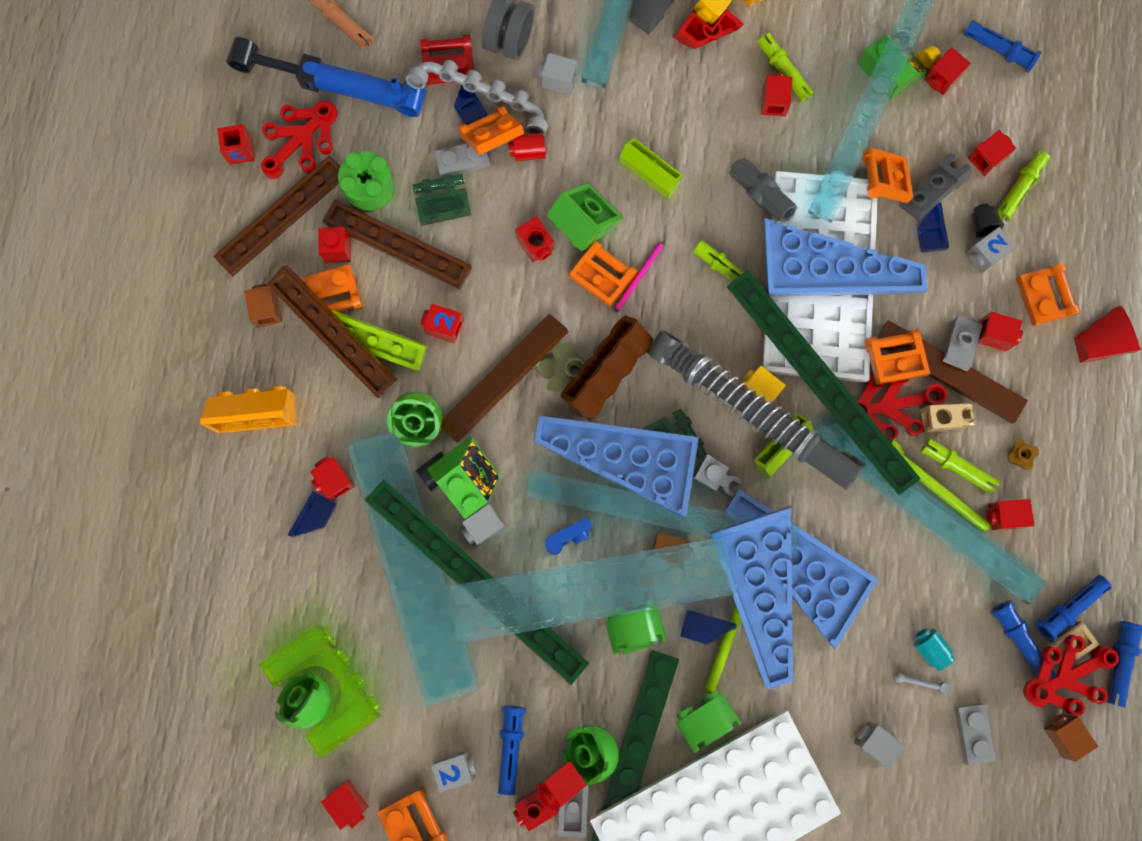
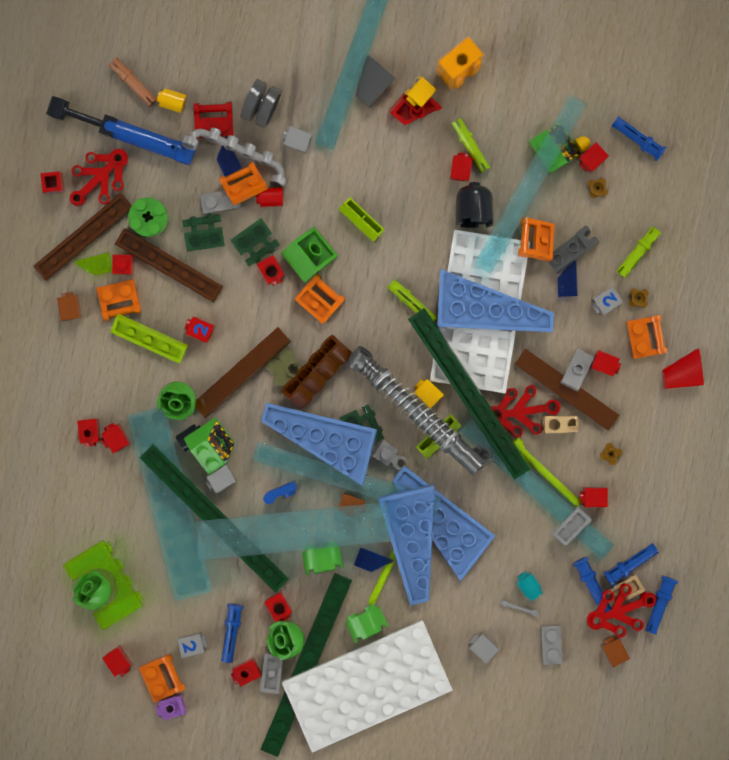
camera: 10 degrees right, 10 degrees up
light orange slope [200,386,297,433] -> none
reddish brown tile [267,265,398,399] -> none
clear blue tile [288,491,338,537] -> none
red brick [535,761,587,810] -> none
dark pink axle [615,242,663,312] -> none
dark grey piece [729,157,798,224] -> none
orange plate [865,329,930,385] -> none
lime pin [920,438,1000,495] -> none
red brick [968,130,1016,177] -> none
black hat [971,203,1004,237] -> none
none -> clear neon green tile [74,252,112,276]
none -> red brick [77,418,101,447]
none -> yellow brick [157,88,187,113]
none -> clear green plate [230,218,280,267]
none -> red brick [264,591,293,622]
none -> black cylinder [455,182,494,229]
none -> light grey plate [551,506,592,547]
none -> pearl gold plate [587,178,608,199]
none -> pearl gold plate [629,288,649,308]

